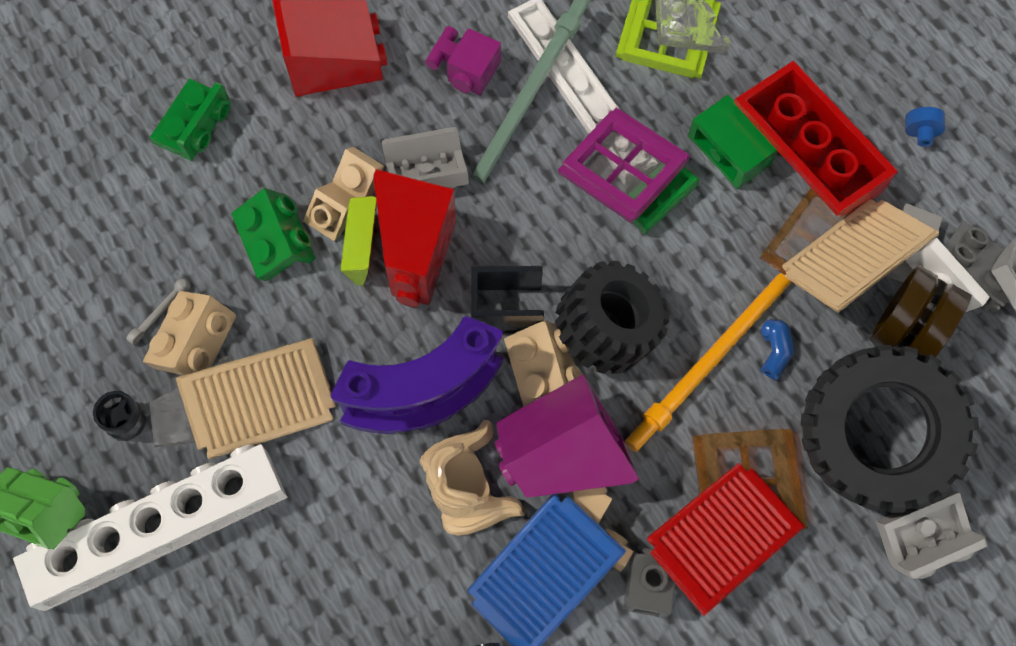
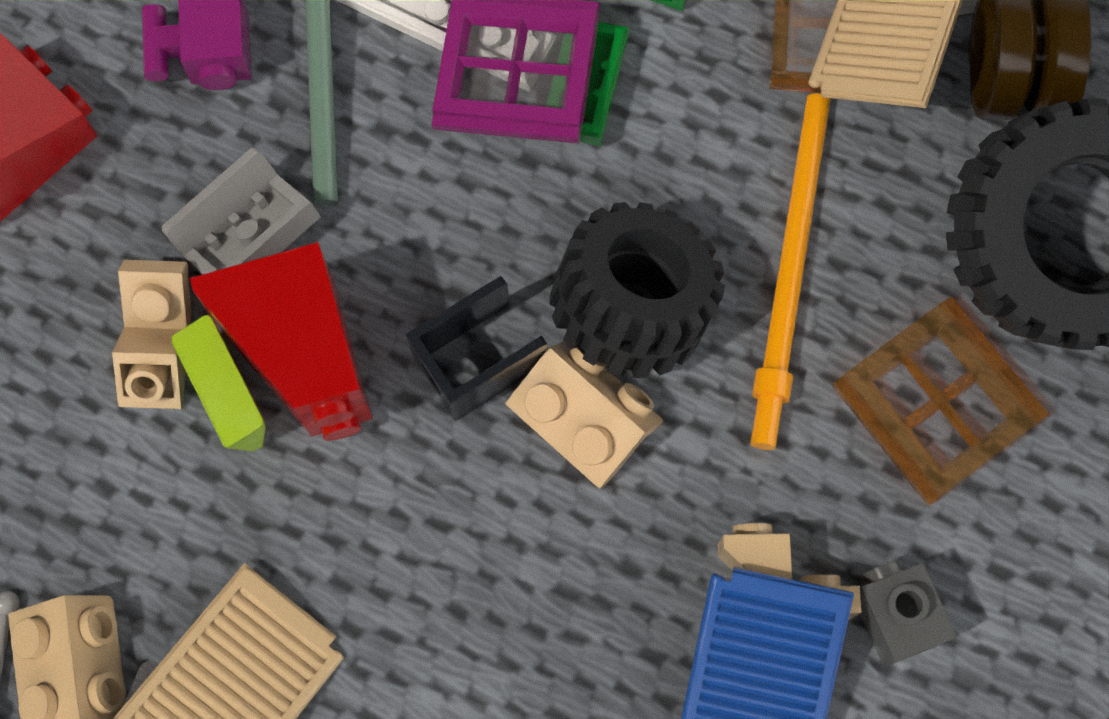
camera: 30 degrees left, 5 degrees up
green bracket [231,188,316,281] -> none
dark purple fence [331,316,503,434] -> none
tan hair [420,420,526,536] -> none
magenta slope [495,374,639,498] -> none
red window [647,463,805,616] -> none
blue arm [760,319,795,381] -> none

